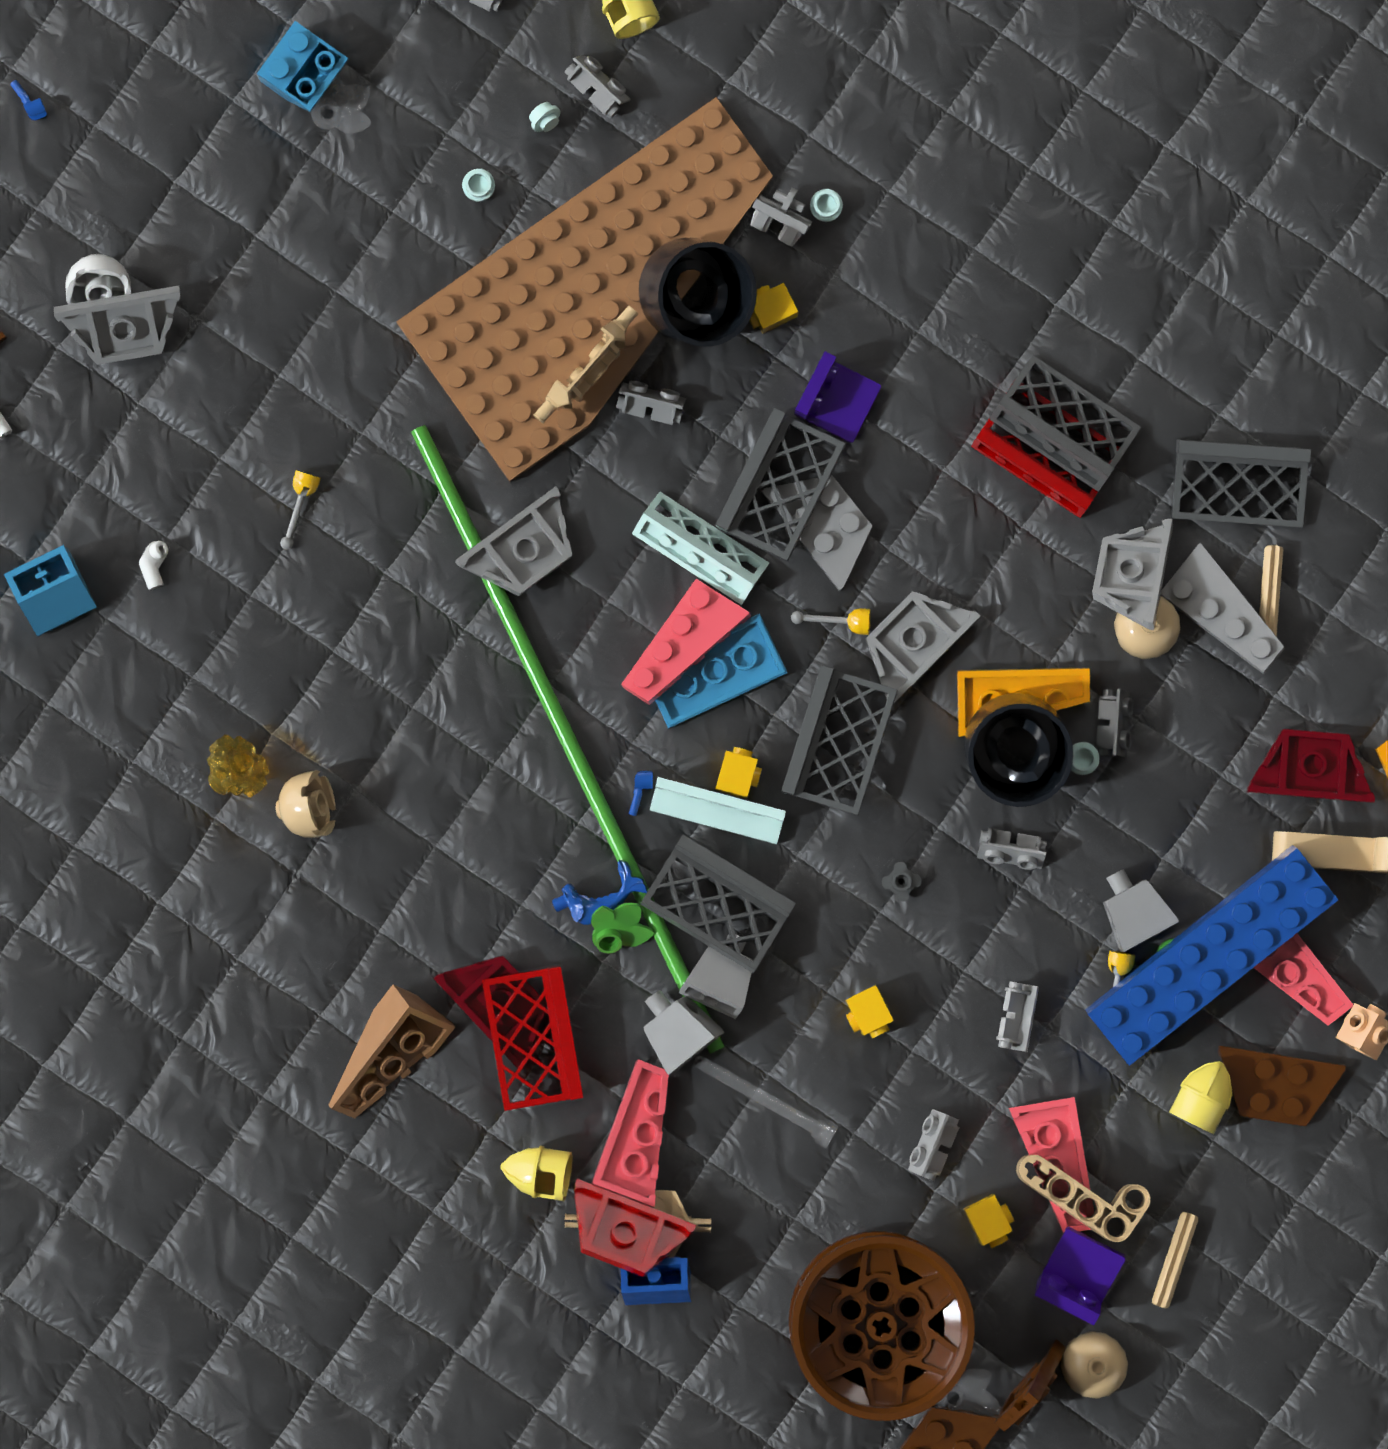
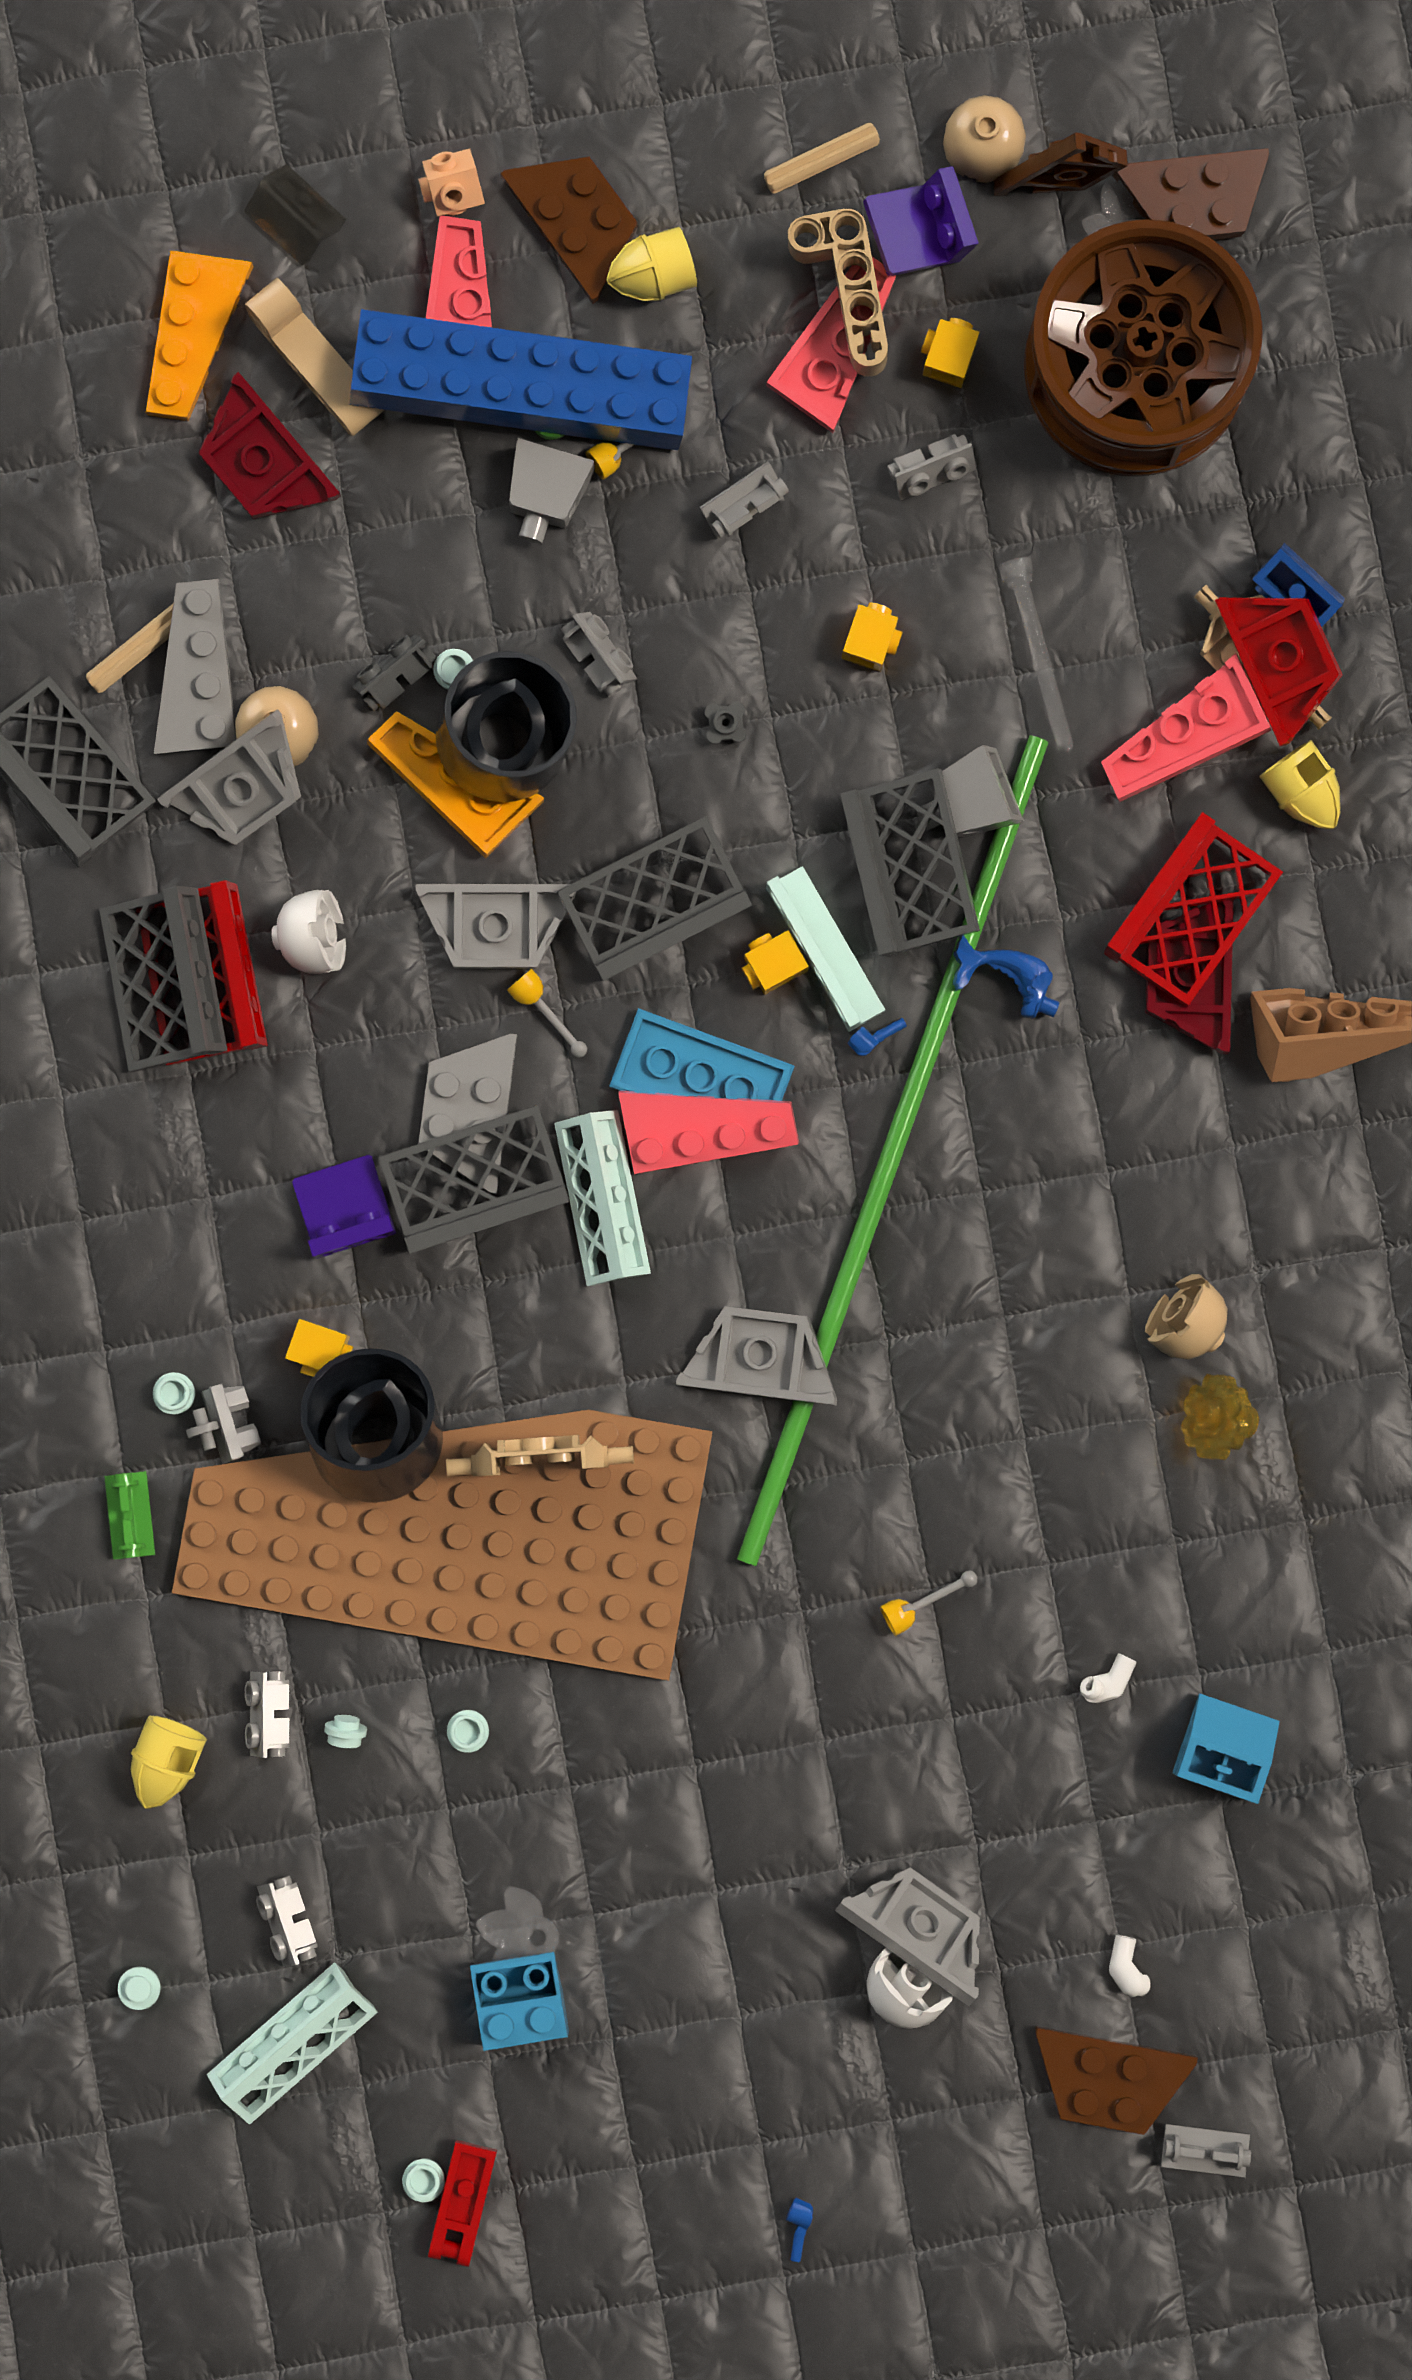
camera: 130 degrees left, 0 degrees up
bright green plate [591,903,654,954] -> none
light grey hinge [616,381,686,425] -> none
light grey torso [643,990,725,1075] -> none
none -> bright green hinge [104,1471,156,1560]
none -> white cylinder [272,890,346,974]

